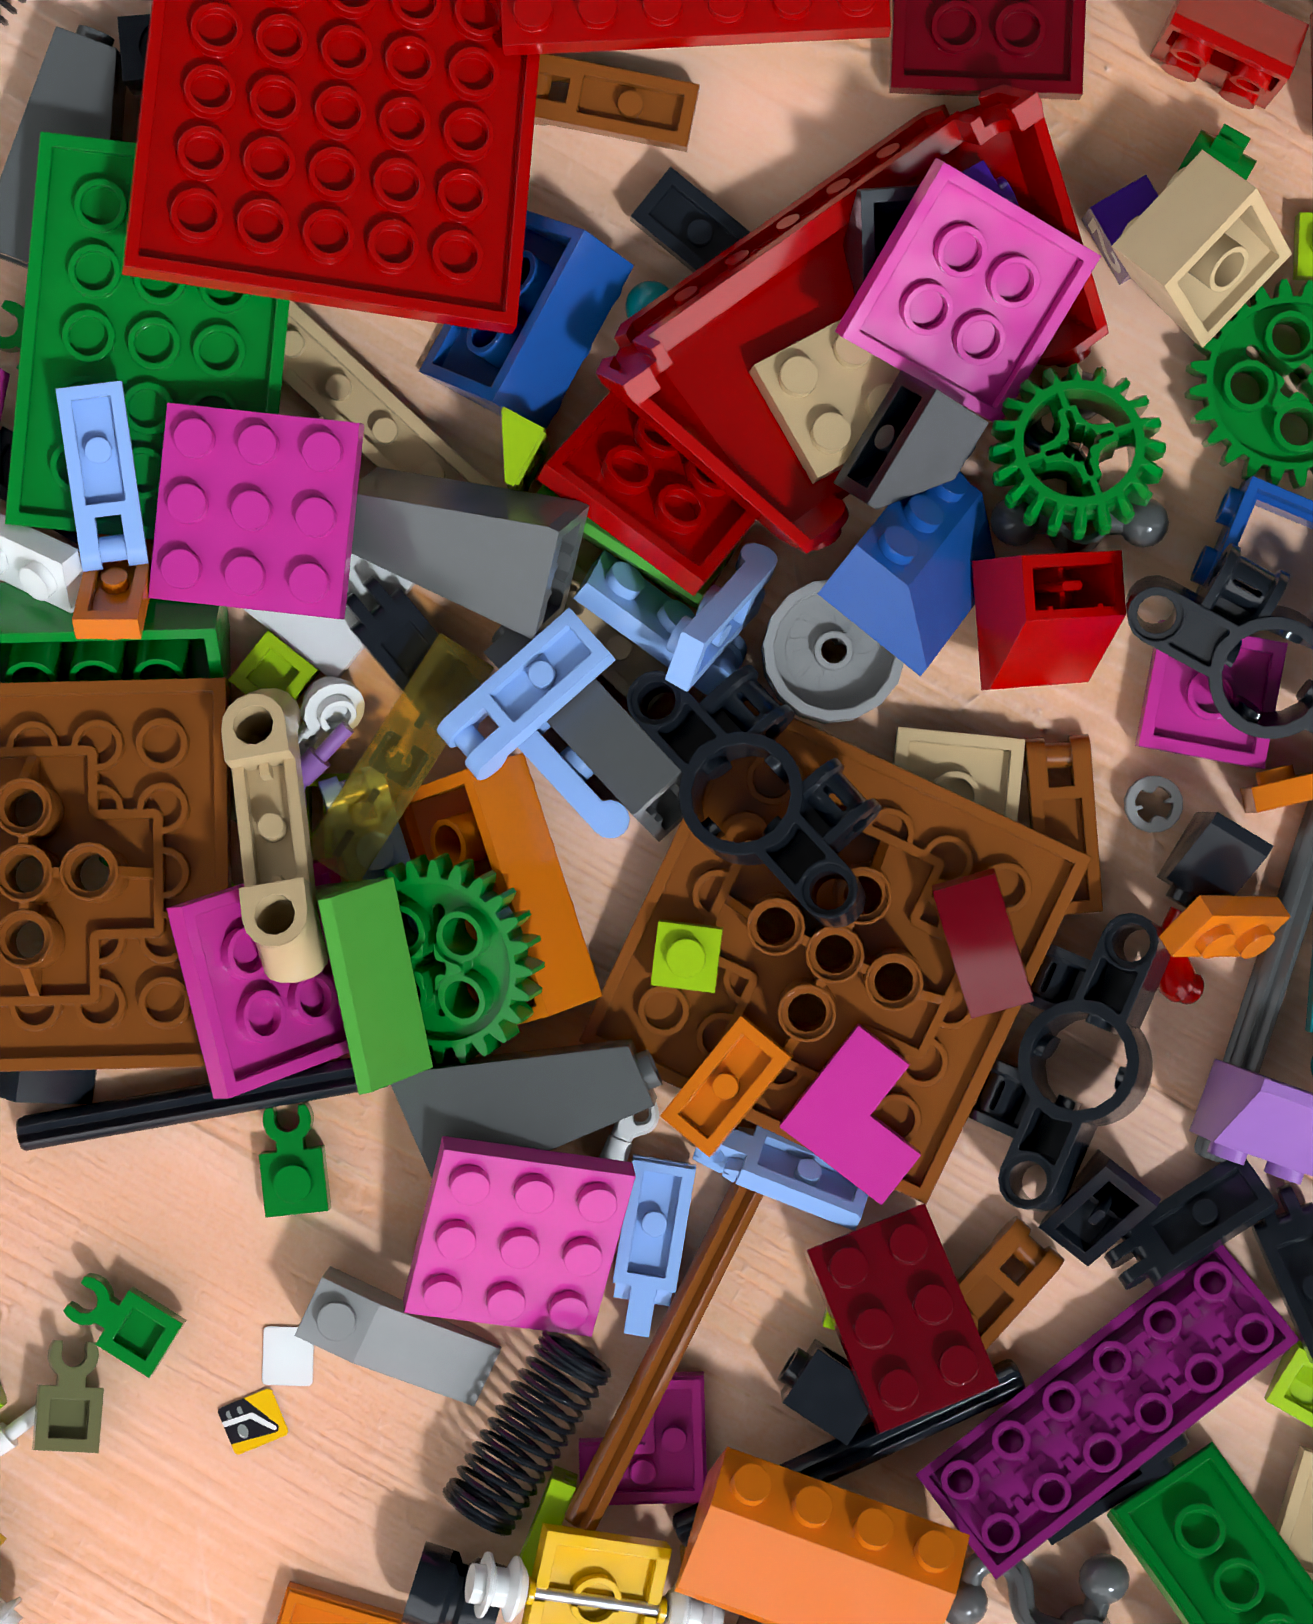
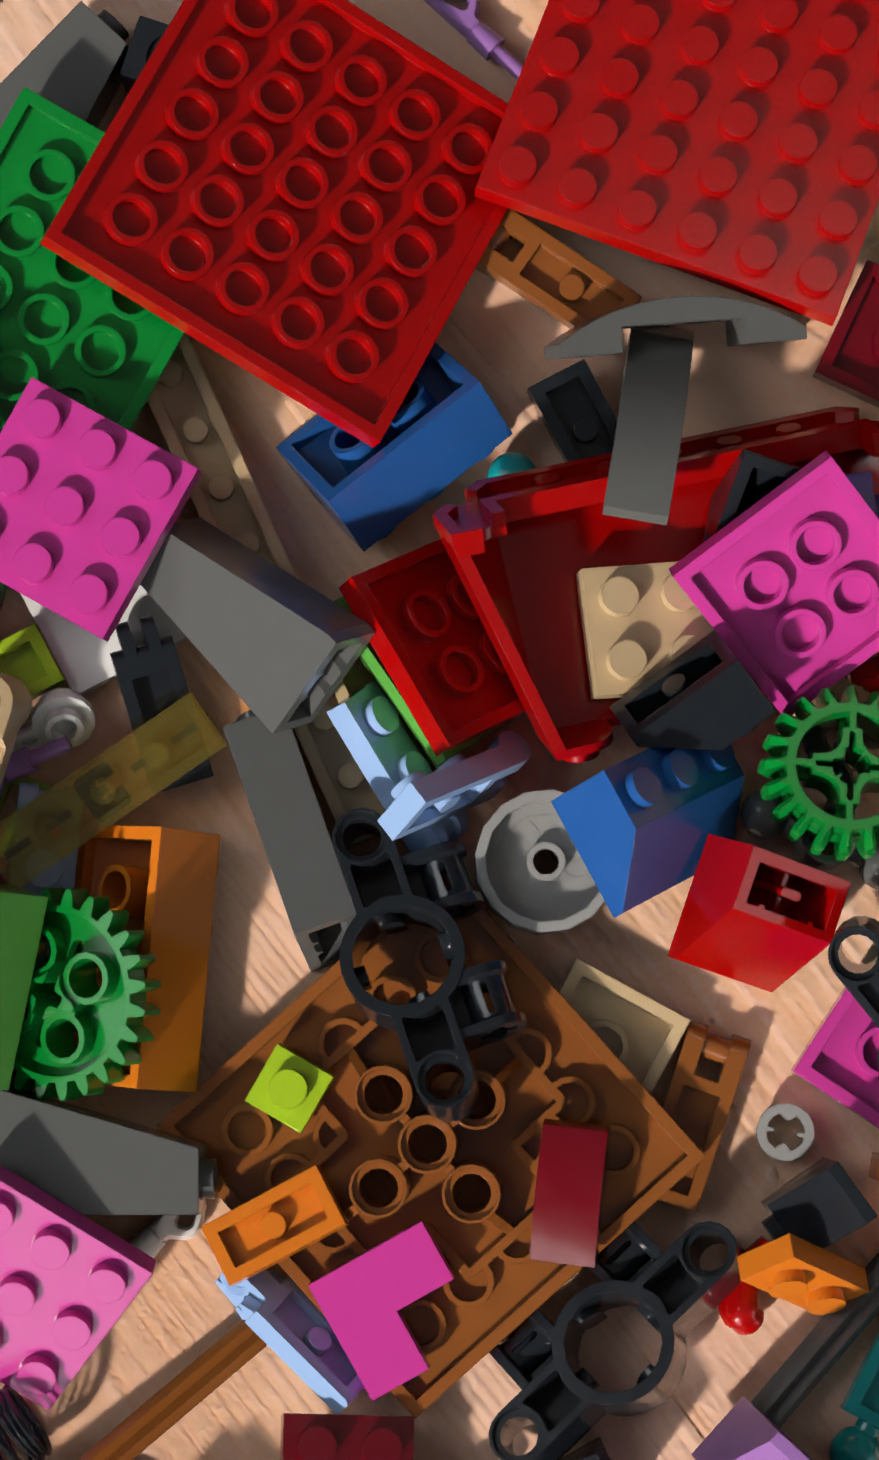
camera: 30 degrees right, 5 degrees down
light blue plate [437,607,616,780] -> none
light blue plate [488,715,630,839] -> none
lime slope [501,407,551,492] -> none
light blue hinge [612,1154,696,1337] -> none
none -> dark grey slope [544,296,807,360]
none -> dark grey slope [602,326,694,525]

